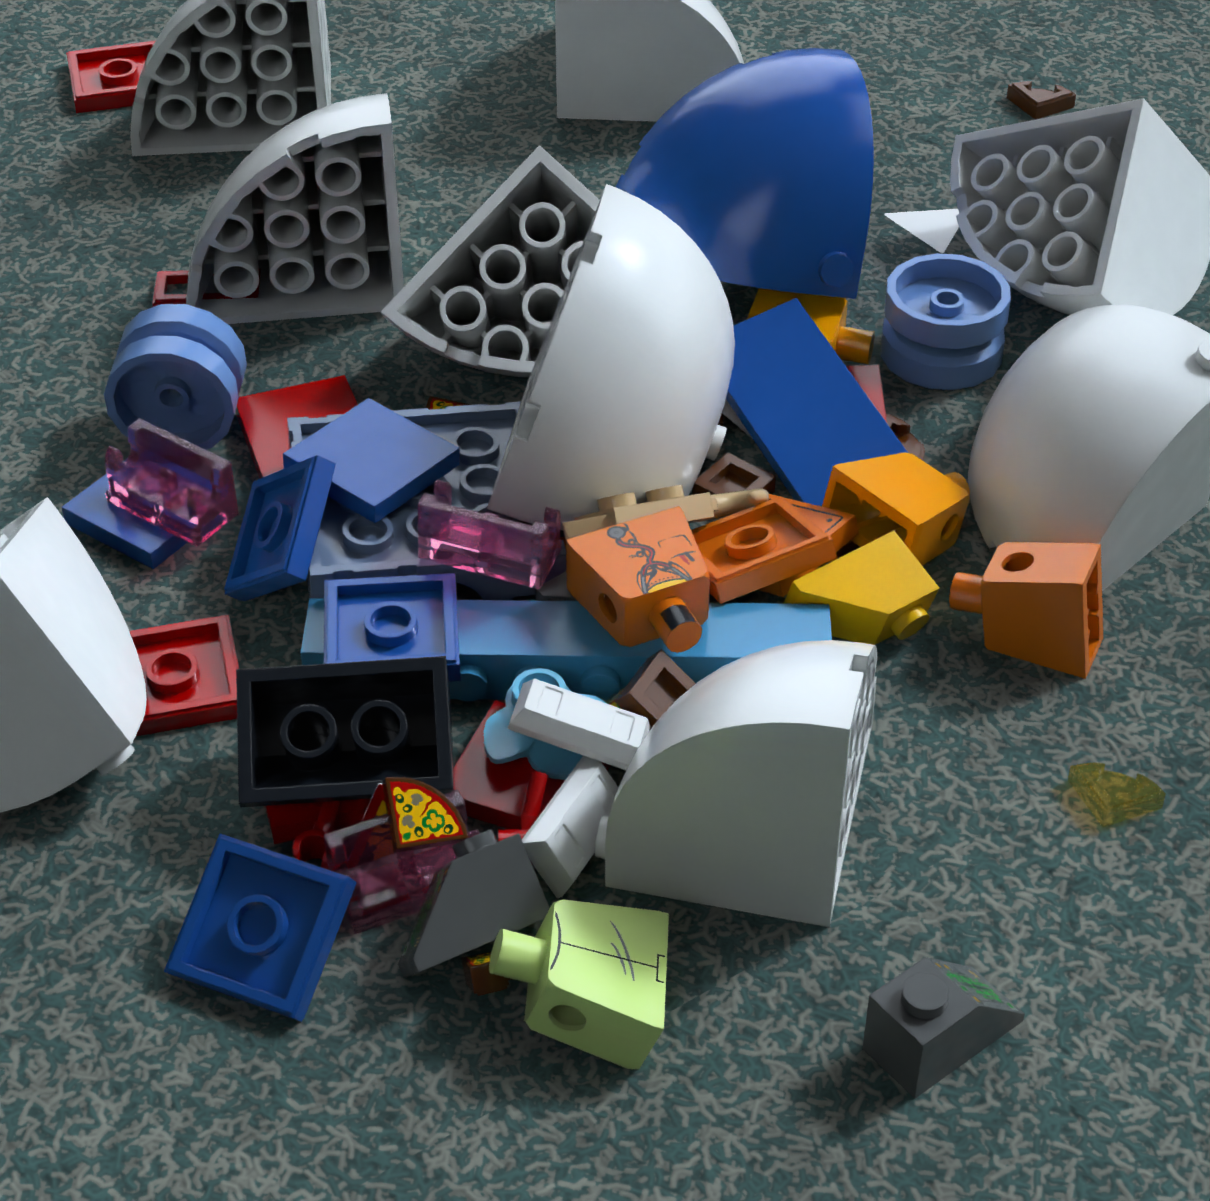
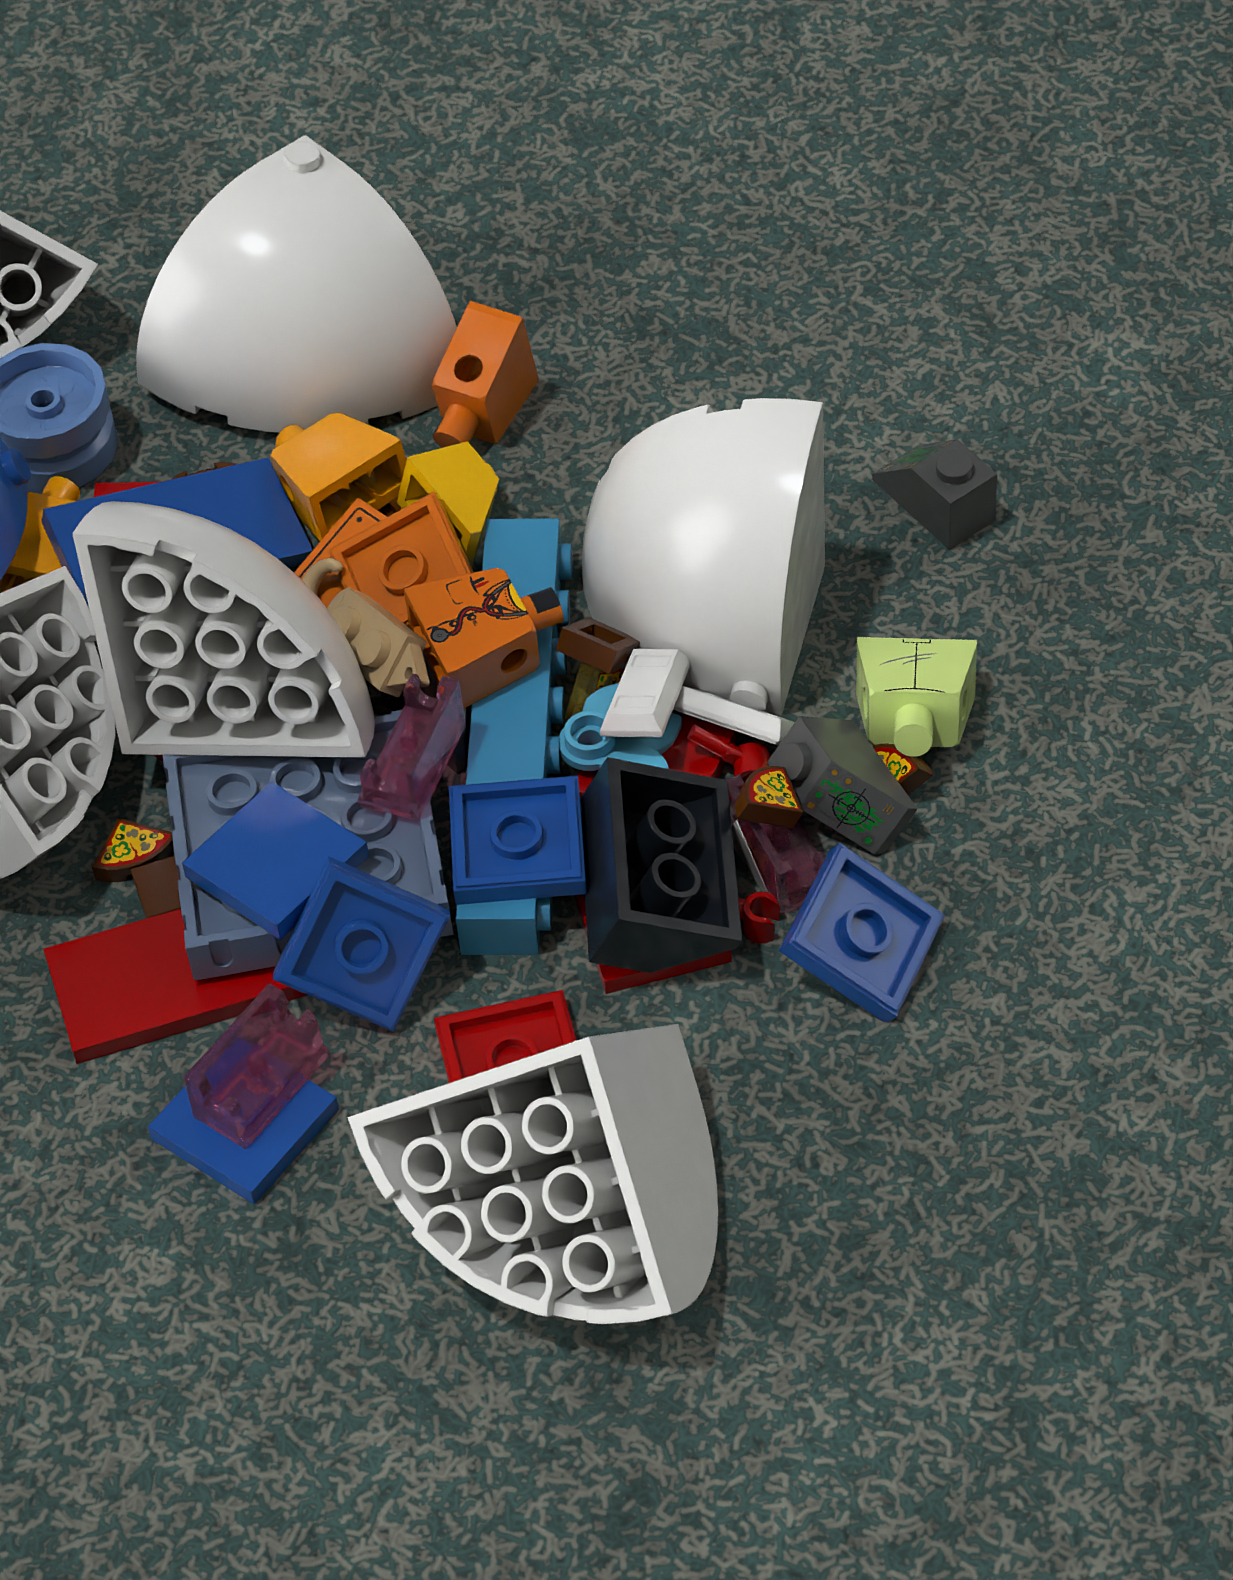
camera: 85 degrees left, 10 degrees up
medium blue wheel [104,304,247,453] -> none
clear yellow tile [1068,762,1166,827] -> none

